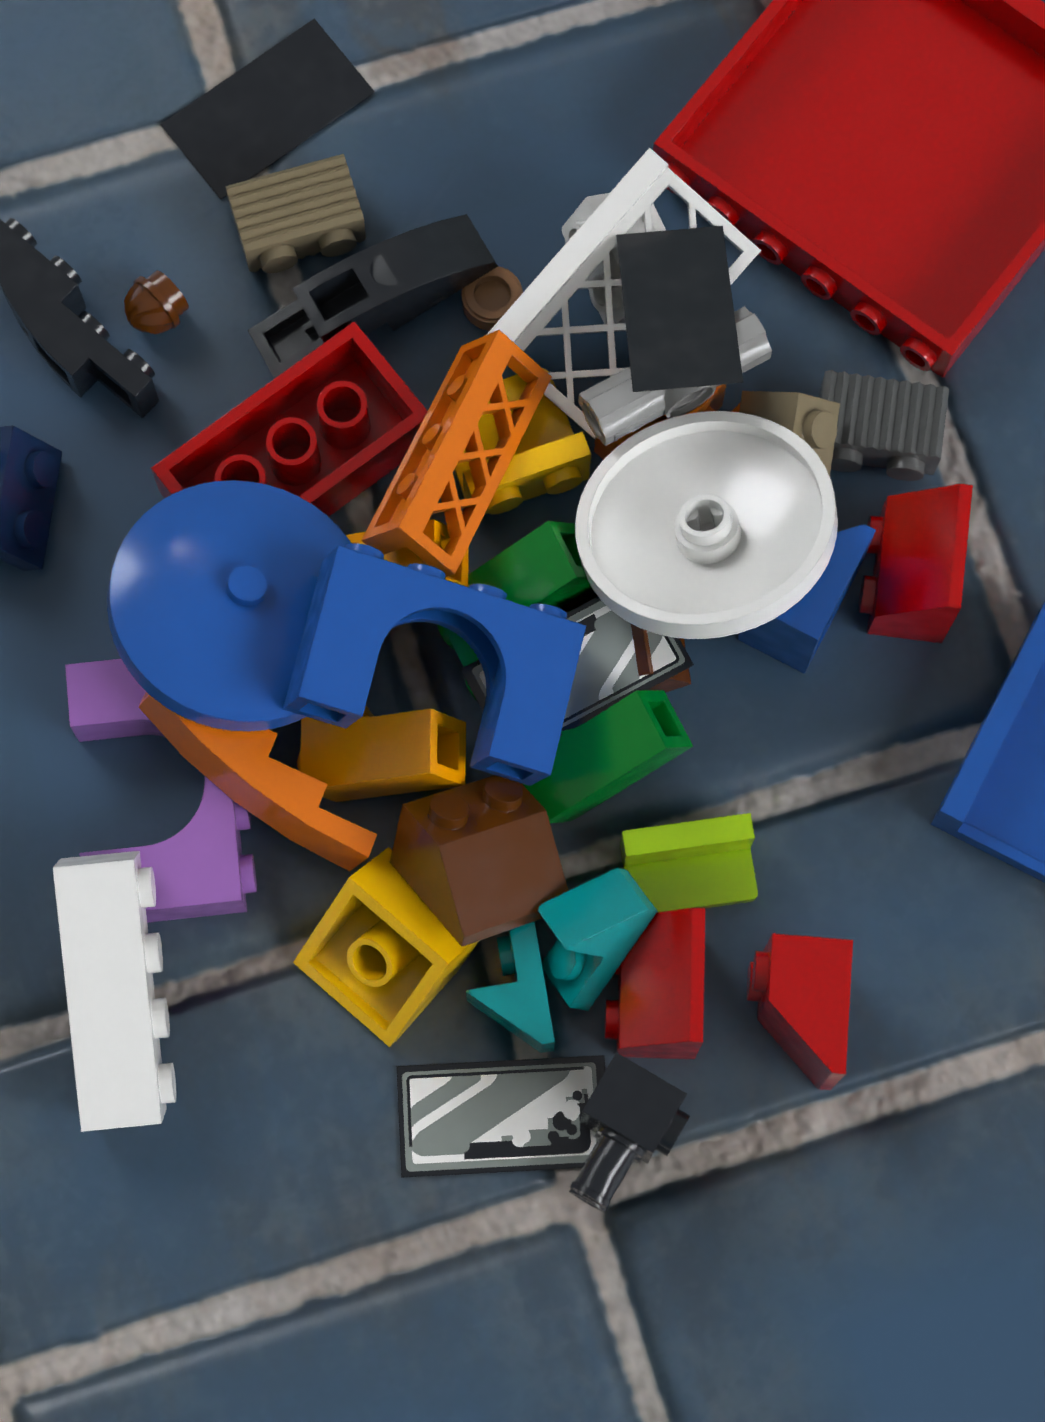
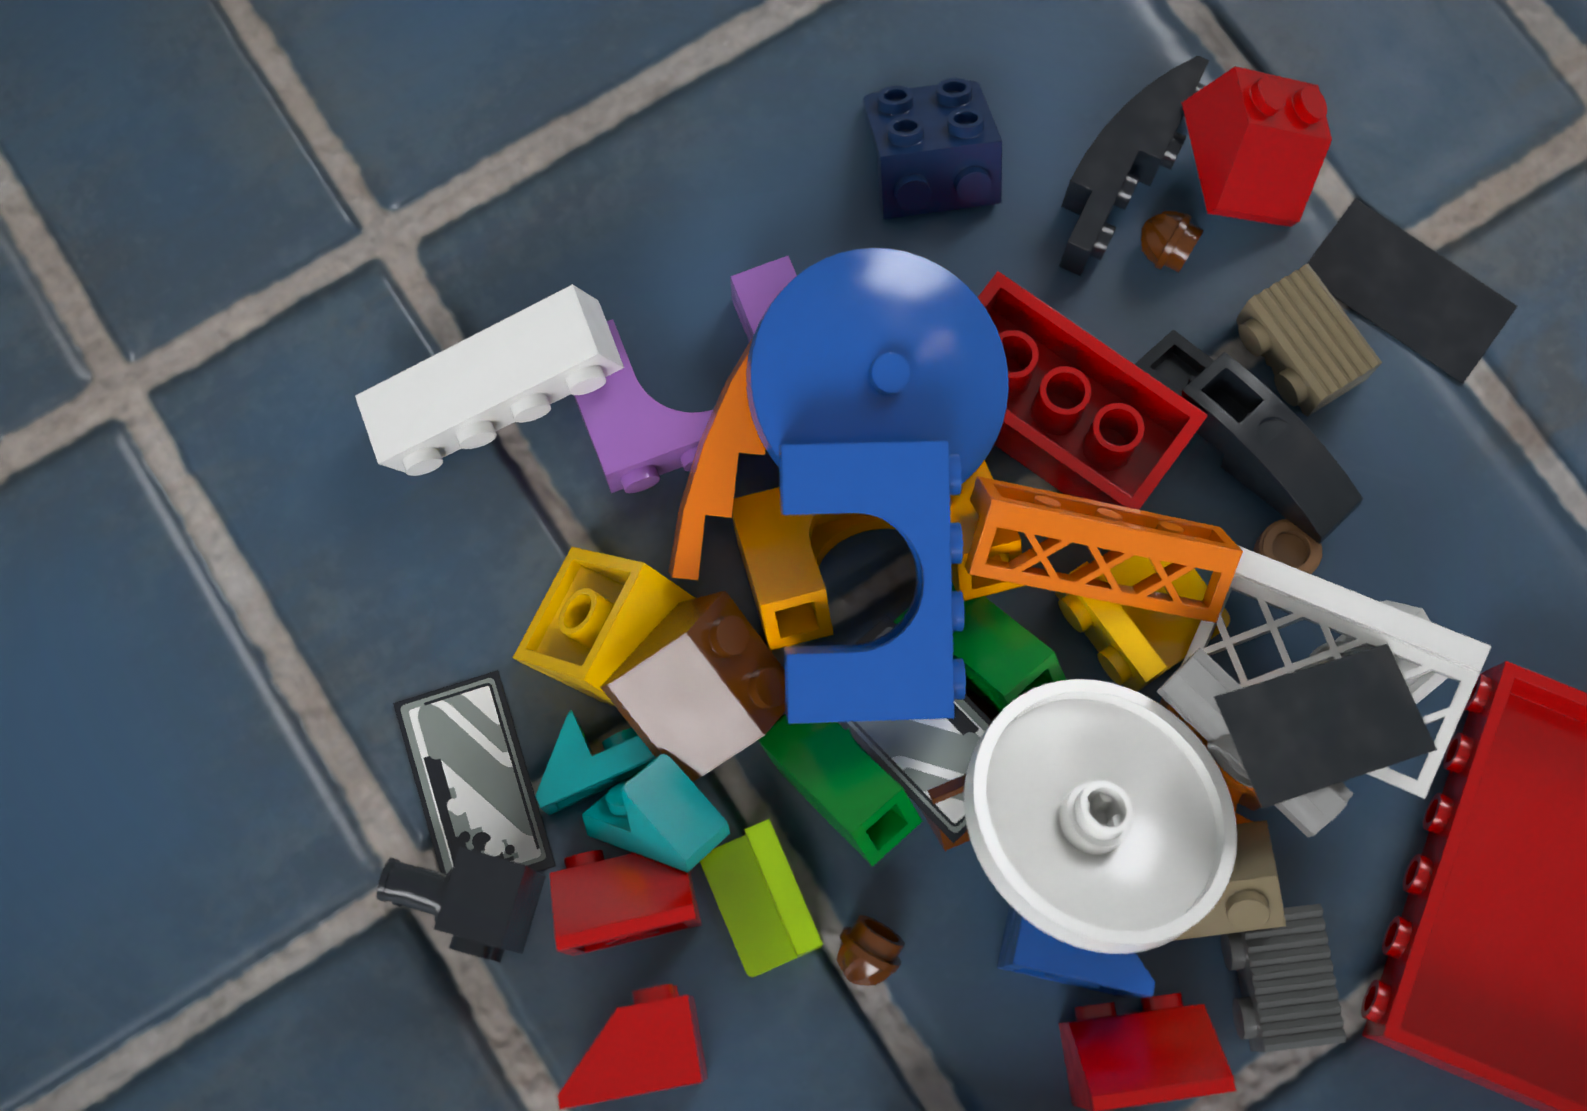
camera: 75 degrees right, 0 degrees up
none -> reddish brown plate [836,915,905,986]
none -> red slope [1181,66,1332,227]

